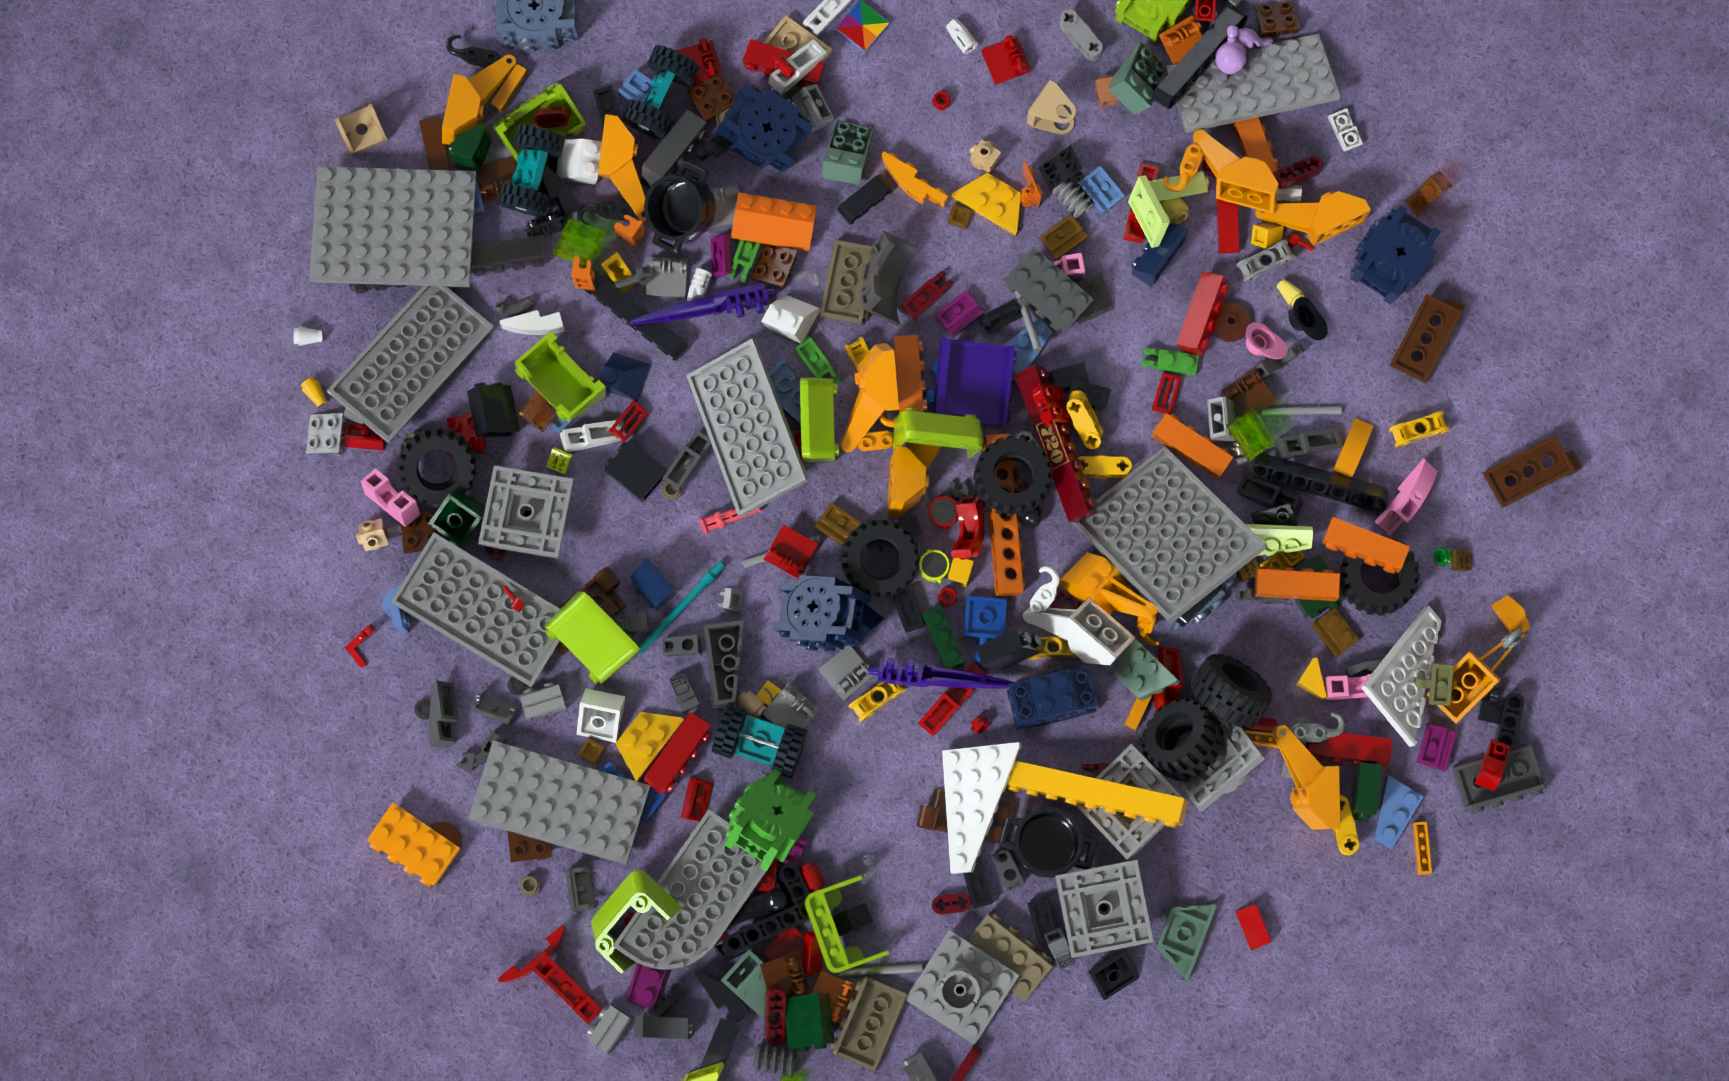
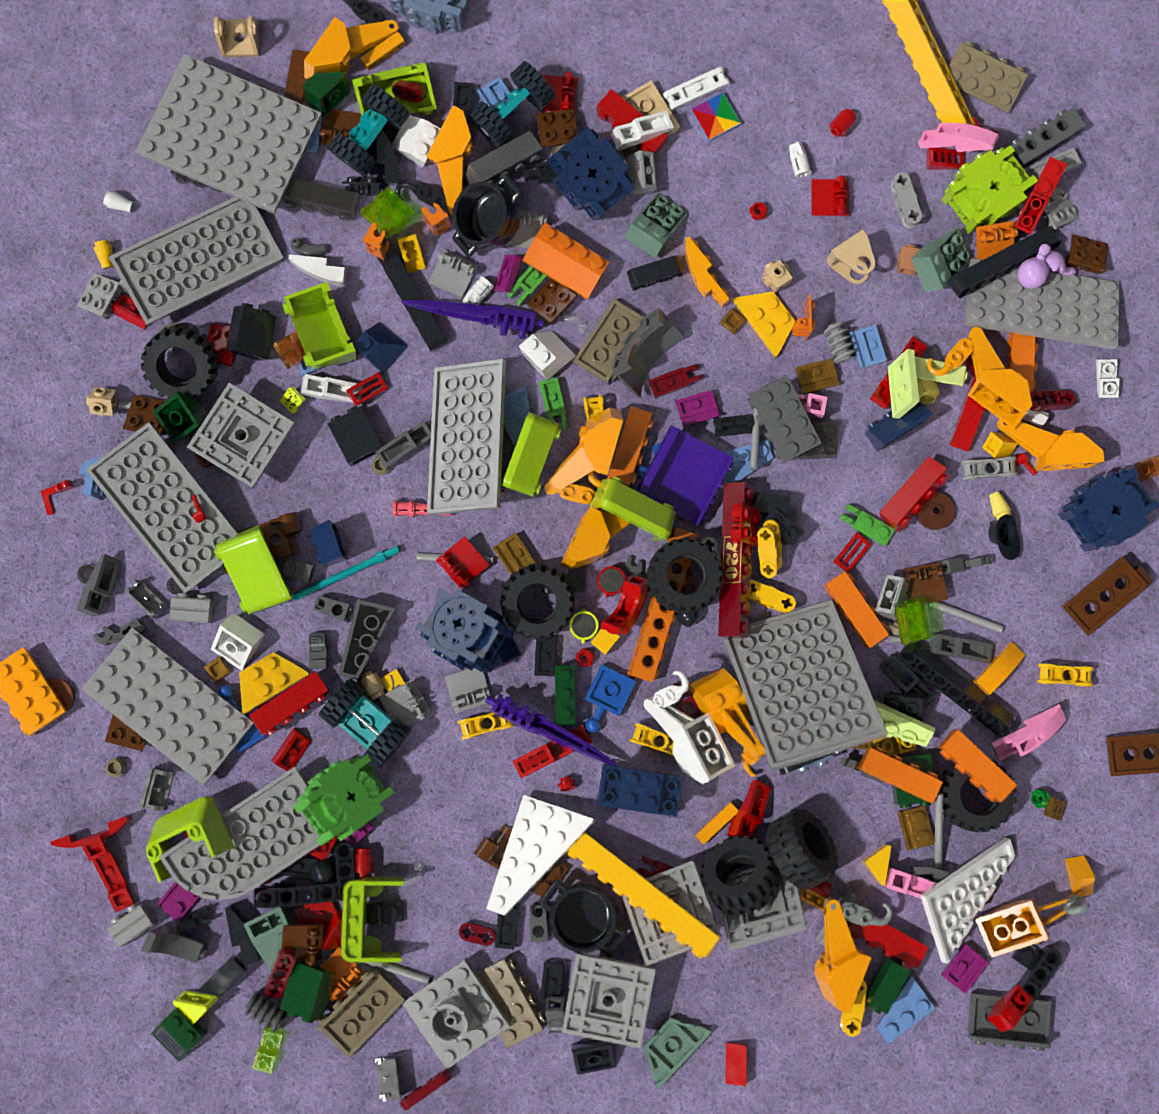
camera: 15 degrees right, 5 degrees up
bright pink arch [361,468,420,527] -> none
dark grey bar [615,267,653,289] -> none
light grey tile [718,588,743,612] -> none
red pin [772,54,797,79] -> none
black brick [976,628,1043,670] -> none
black hinge [1038,145,1083,191] -> none
sand green wing [1113,638,1180,701] -> none
bright pink piece [1246,323,1288,359] -> none
light orange piece [1412,822,1432,875] -> none
olive plate [1415,663,1454,706] -> none
none -> light grey bar [934,792,943,868]

